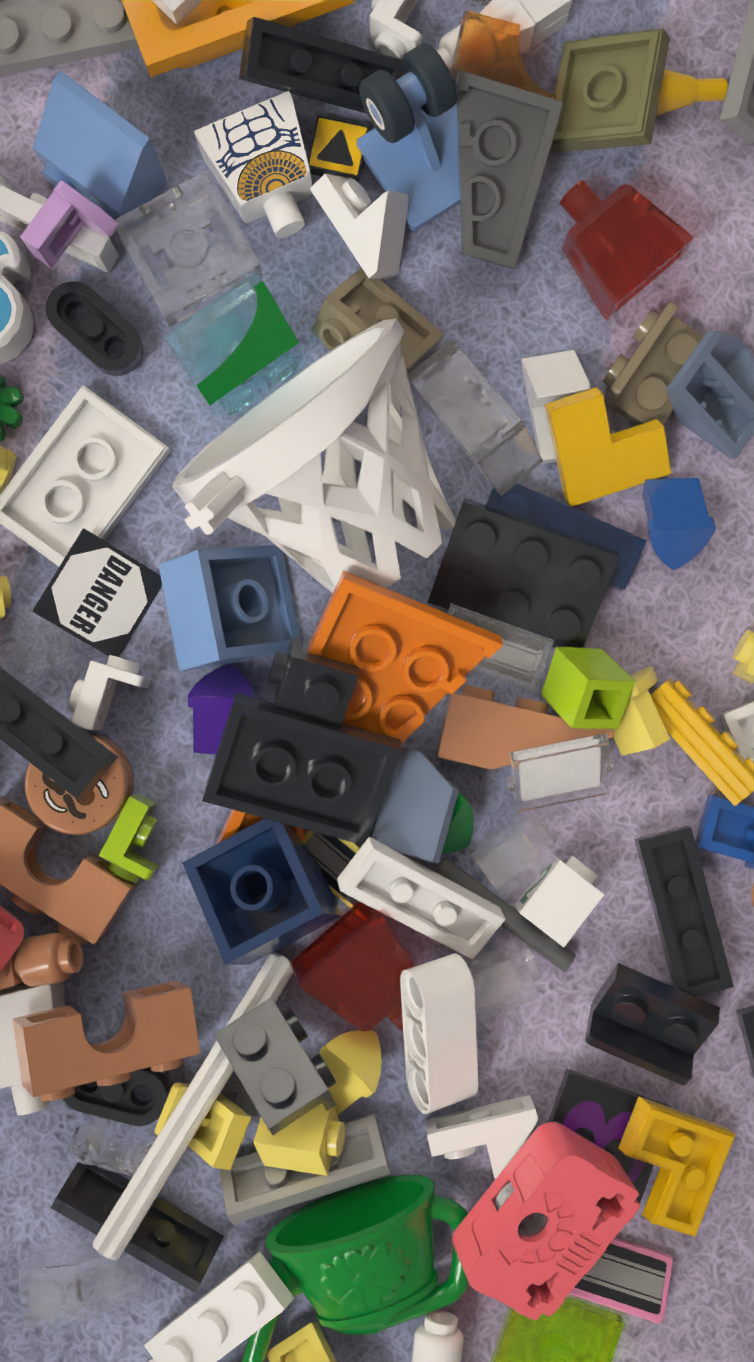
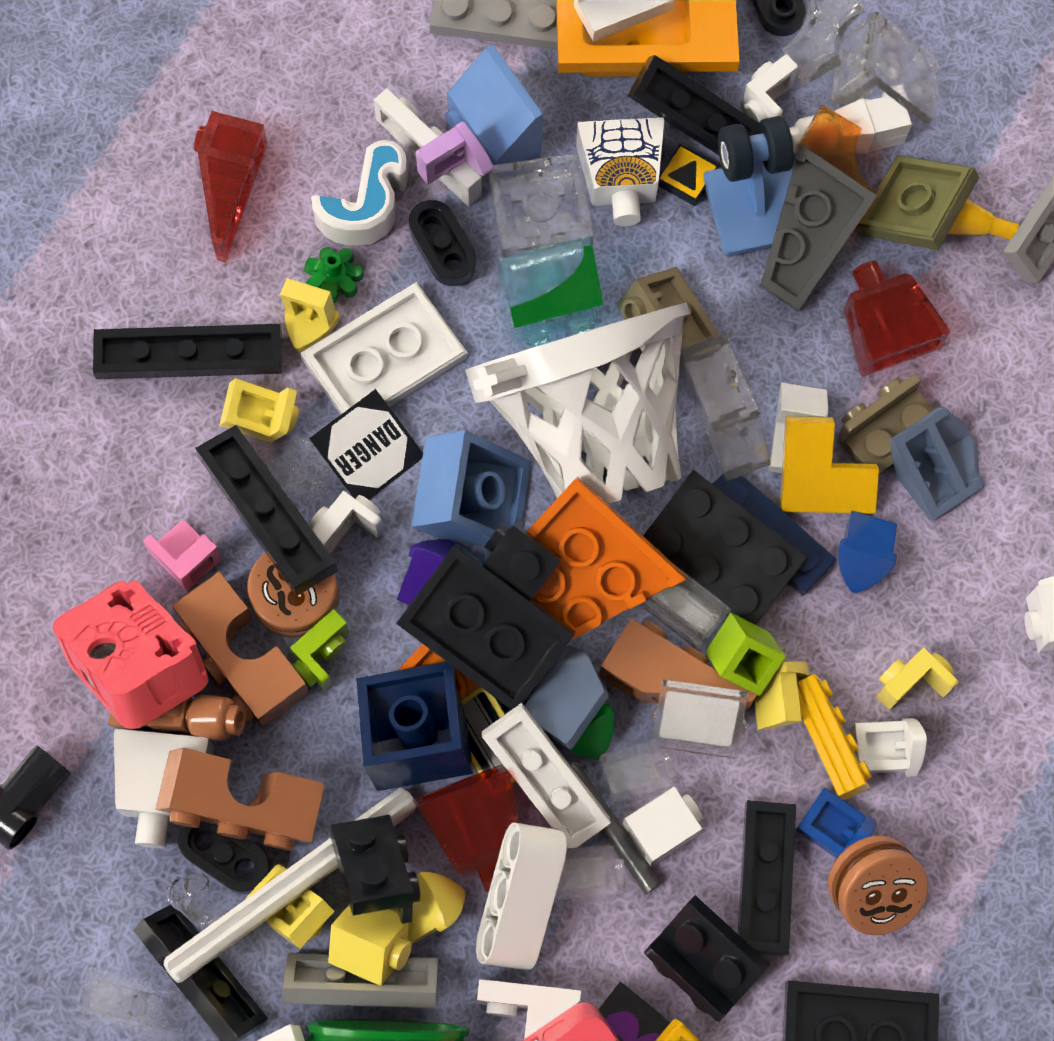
camera: 15 degrees right, 15 degrees down
white slope [310,174,409,279] -> none

